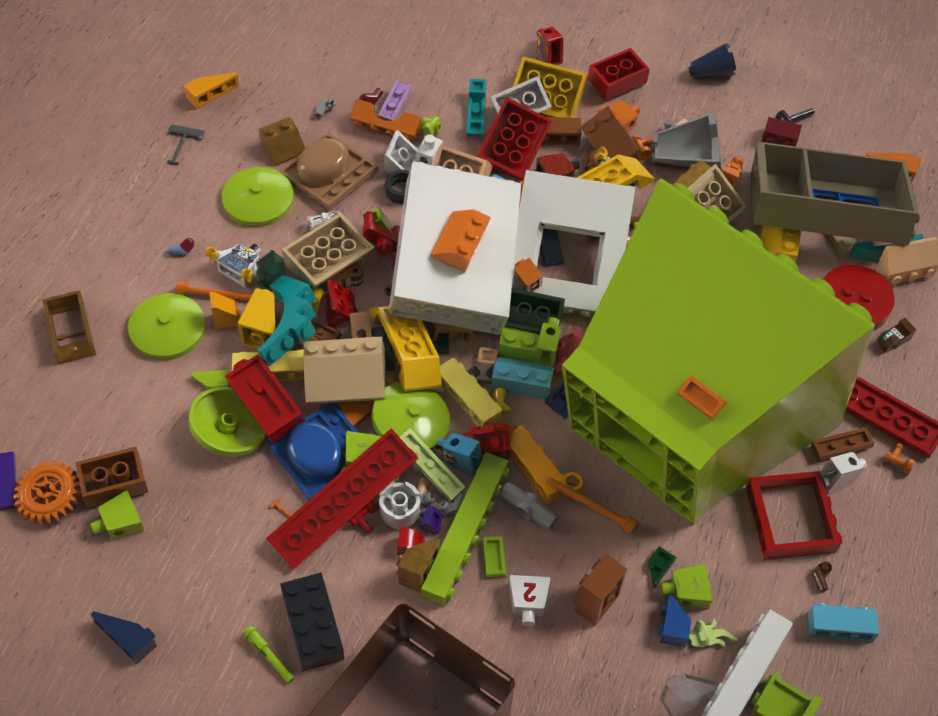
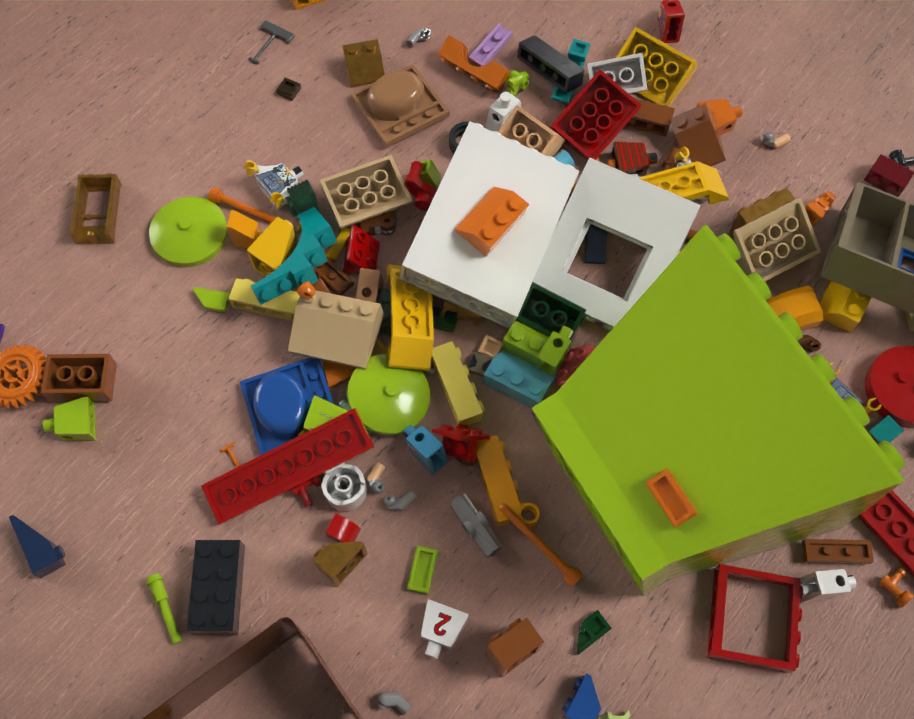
camera: 20 degrees right, 10 degrees up
arm [169,238,195,255] -> none
lime dish [188,387,266,457] -> none
lime dish [222,167,294,227] -> none
red piece [225,354,305,444] -> none
white connector [307,211,340,231] -> none
dark red arm [359,88,383,104] -> none
white slope [384,130,418,174] -> none
yellowish green plate [400,428,465,502] -> none
dark purple tile [417,506,443,534] -> none
lime brick [421,452,510,607] -> none
yellow arm [492,388,511,416] -> none
orange brick [514,258,543,292] -> none
red brick [588,48,650,101] -> none
orange piece [632,135,654,160] -> none
light grey cone [651,112,722,171] -> none
lime torso [660,564,713,609] -> none
dark blue cone [688,43,736,79] -> none
reddish brown arm [813,561,832,592] -> none
none -> dark brown tile [276,78,301,101]
none -> orange hinge [296,281,315,300]
none -> light grey arm [376,692,412,715]
none -> black brick [517,35,585,93]

